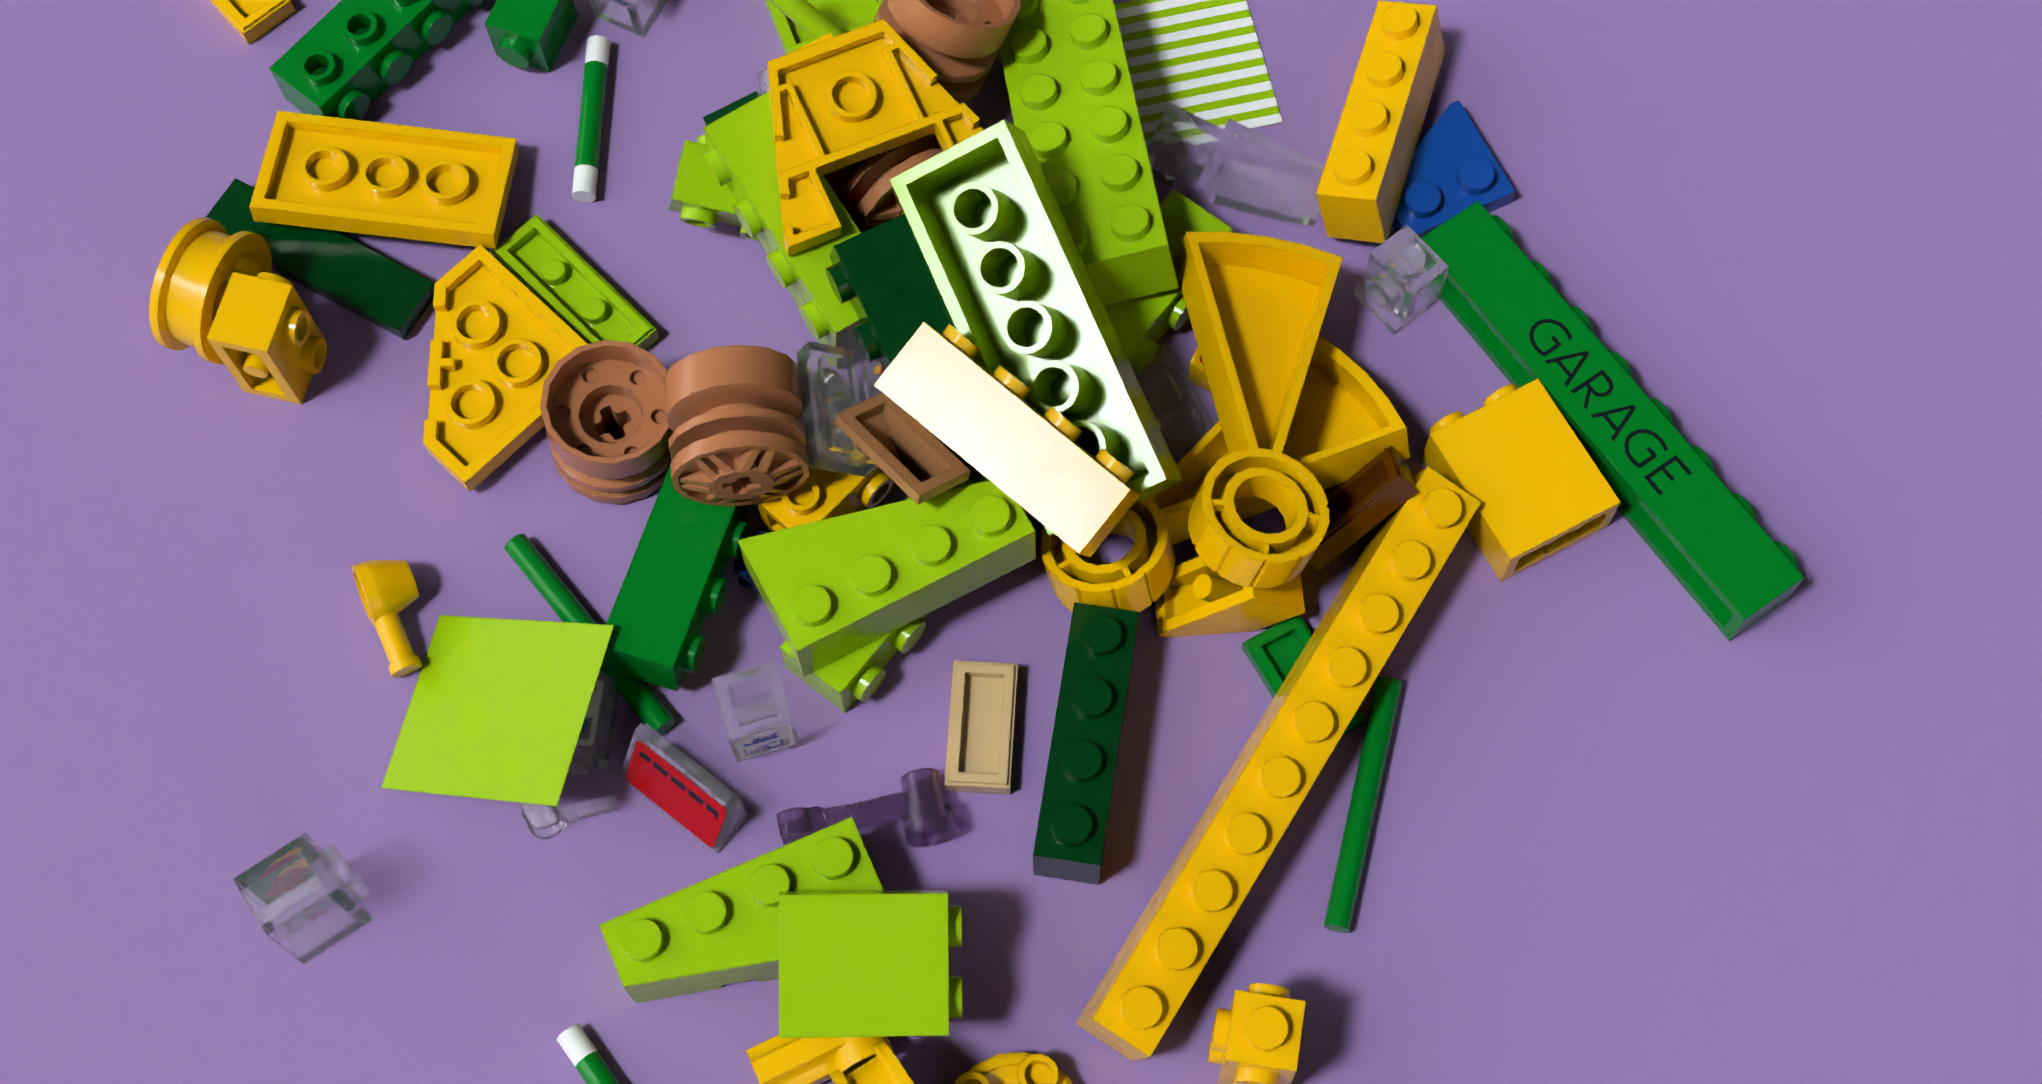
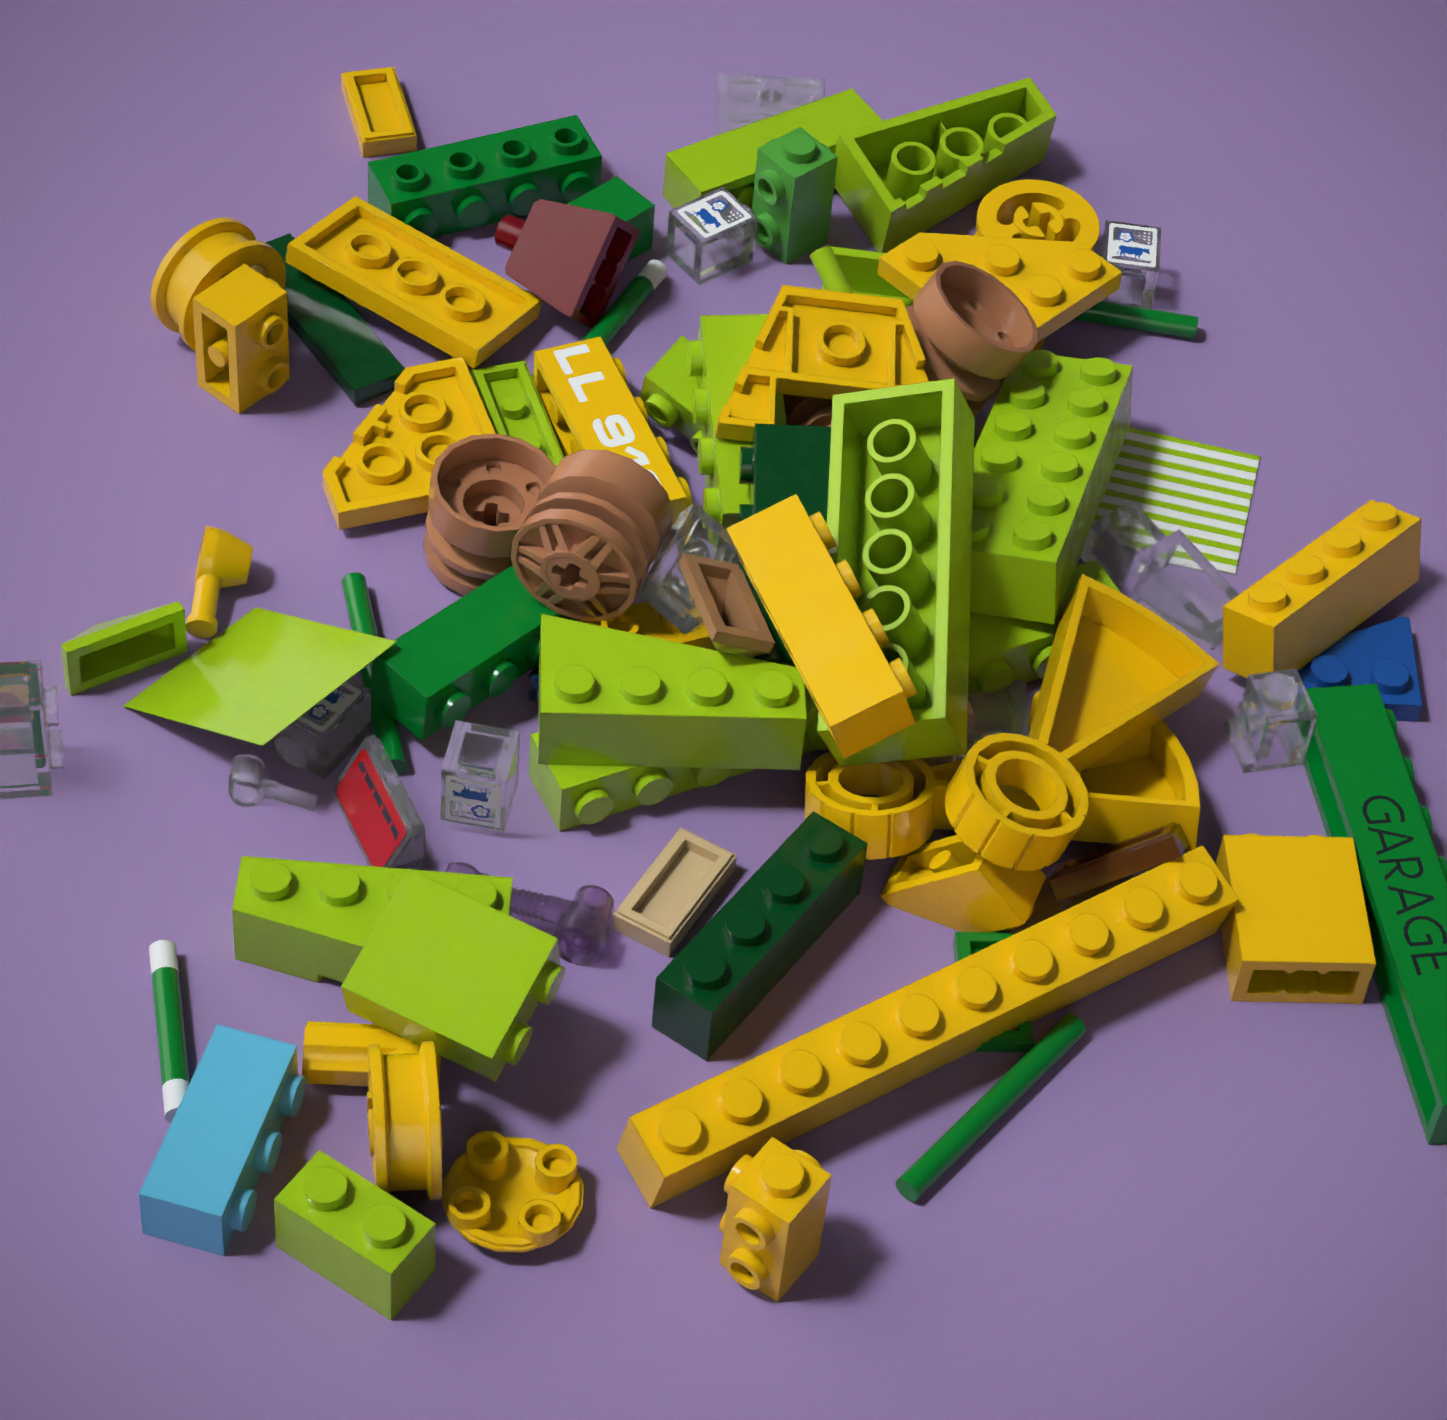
camera: 20 degrees right, 20 degrees down
none -> lime slope [61,601,187,695]
none -> dark red torso [495,199,641,329]
none -> yellow brick [533,336,692,544]

